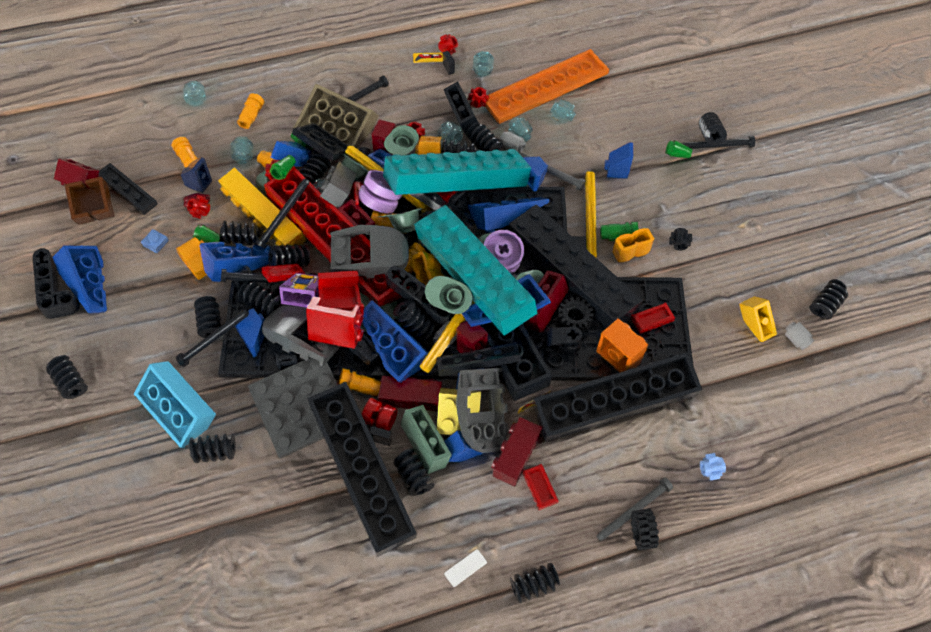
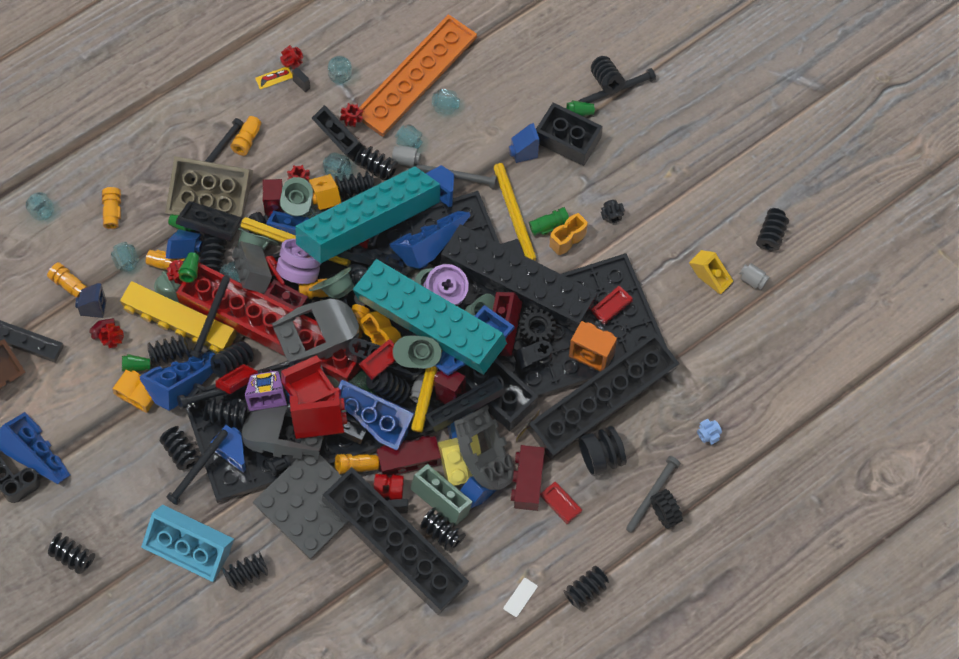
camera: 20 degrees left, 5 degrees up
medium blue plate [141,229,169,253] -> none
none -> light orange axle [230,116,262,156]
none -> red tile [359,339,396,380]
none -> black brick [536,102,603,166]
none -> black wheel [578,425,627,476]

